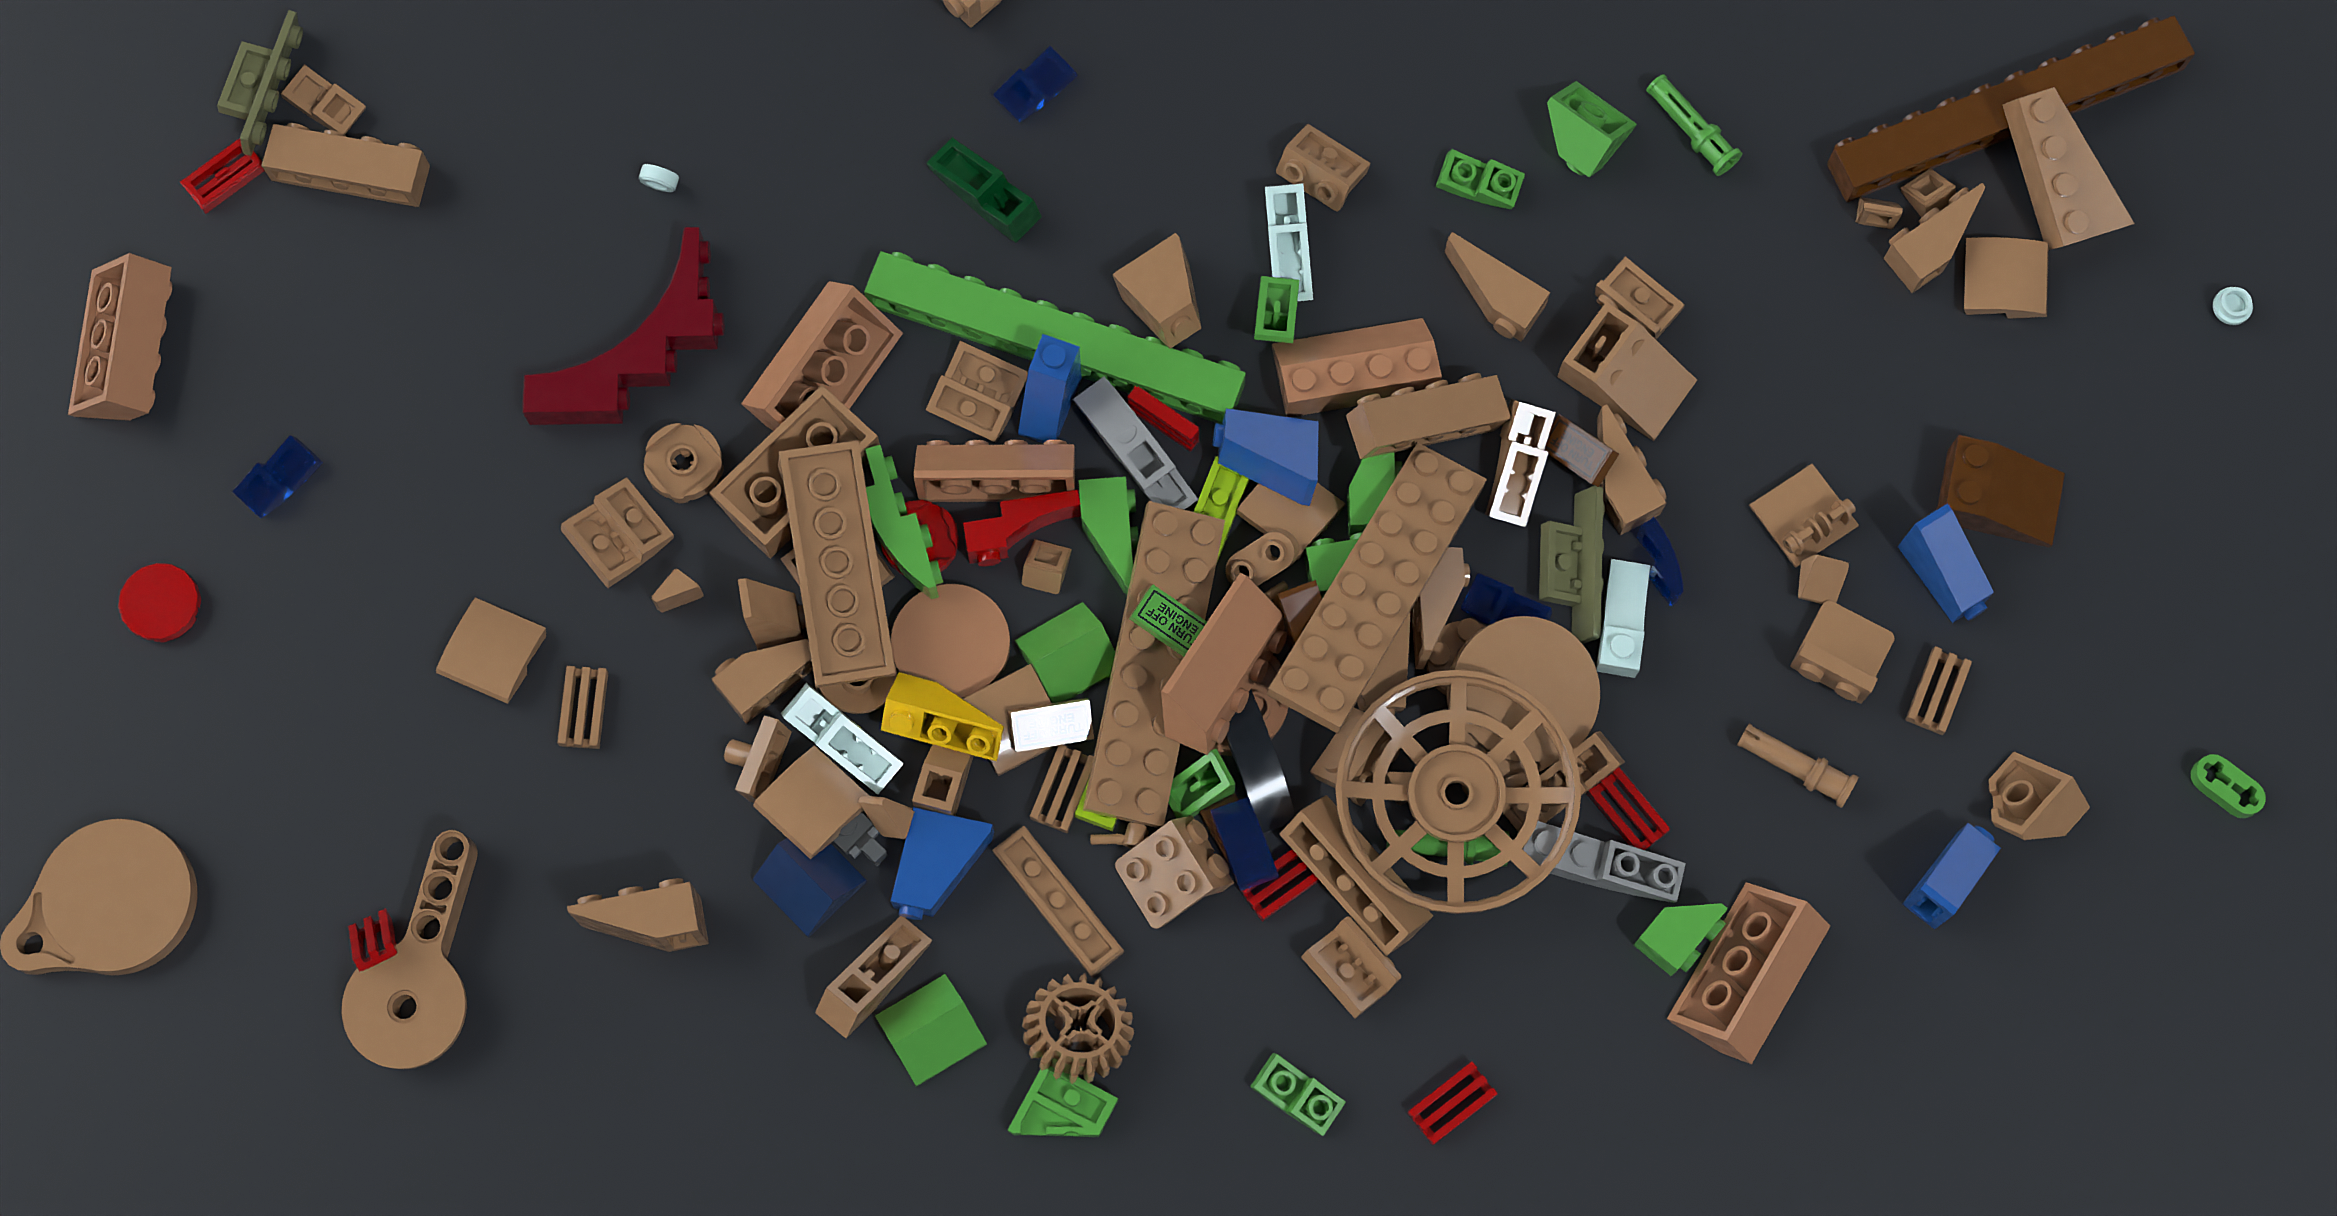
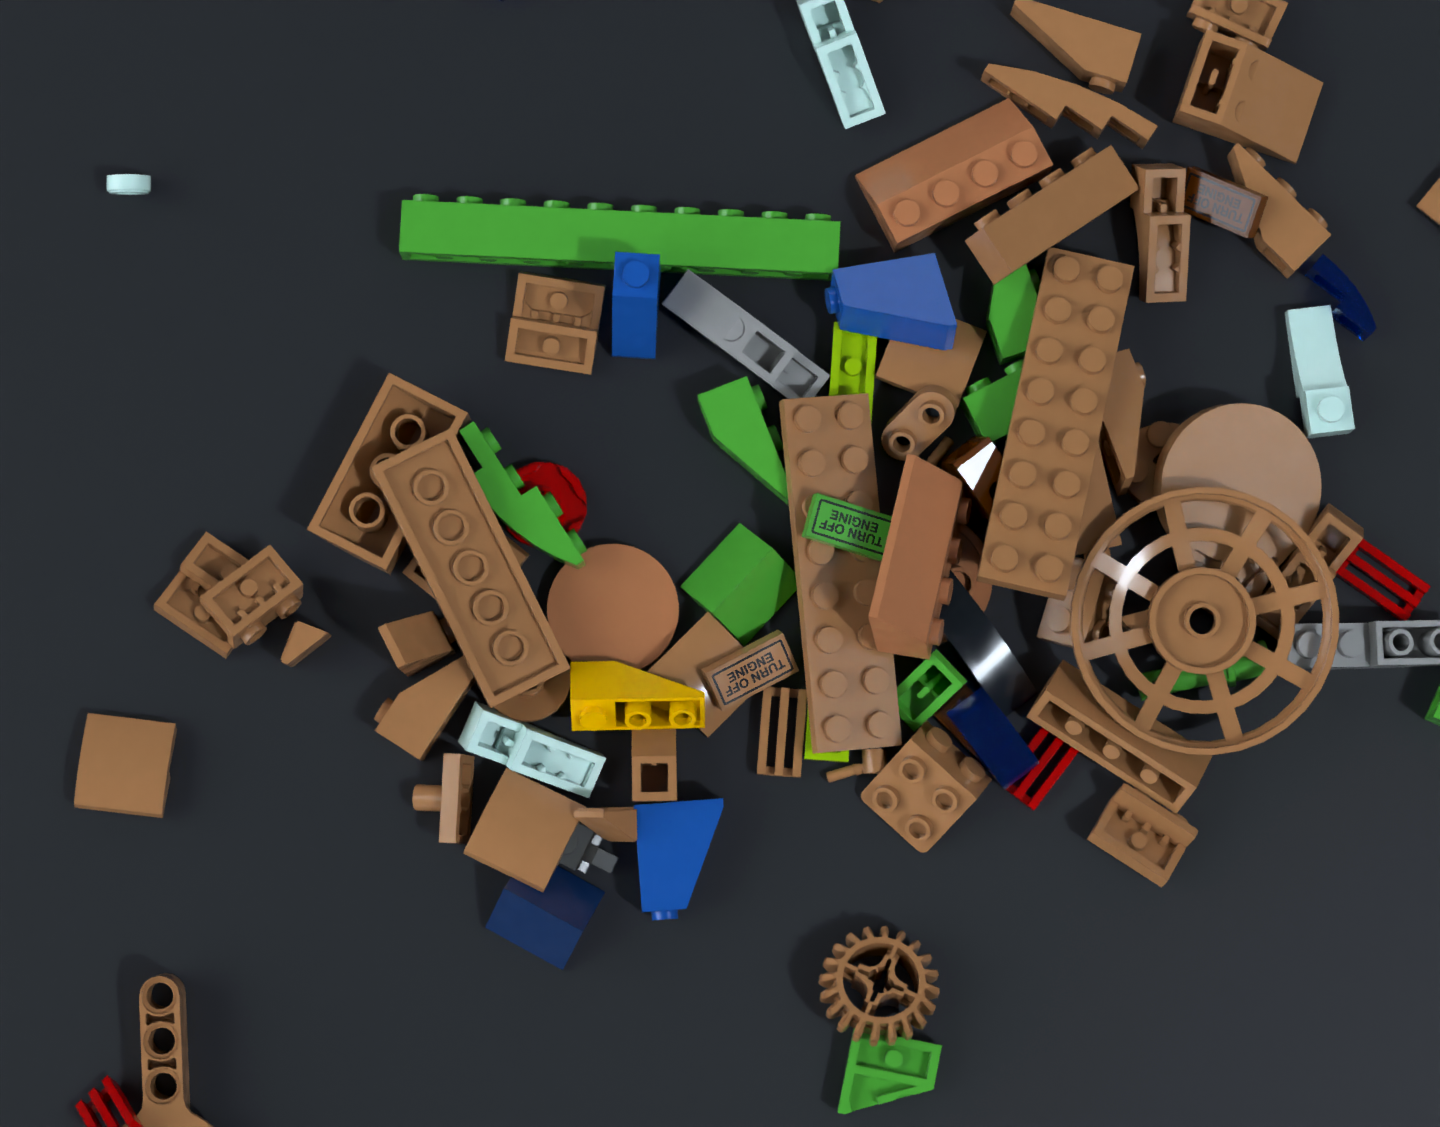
camera: 20 degrees left, 10 degrees up
dark red arch [523,227,725,425] -> none
medium nougat tile [557,666,608,749] -> none
medium nougat slope [567,878,709,952] -> none
medium nougat plate [644,423,724,503] -> none
nougat slope [741,281,903,431] -> none
medium nougat slope [815,916,932,1038] -> none
bright green slope [875,974,987,1087] -> none
nougat slope [914,440,1075,502] -> none
dark green slope [926,137,1042,243] -> none
red slope [963,490,1081,566] -> none
medium nougat tile [992,826,1124,978] -> none
medium nougat slope [1022,539,1072,594] -> none
medium nougat slope [1112,233,1201,349] -> none
red tile [1127,386,1199,452] -> none
bright green slope [1250,1053,1346,1136] -> none
bright green slope [1254,276,1300,343] -> none
red tile [1407,1061,1498,1145] -> none
clear blue slope [1461,573,1552,625] -> none
olive bracket [1539,486,1605,644] -> none
none -> medium nougat bracket [200,545,303,649]
none -> medium nougat slope [980,63,1158,149]

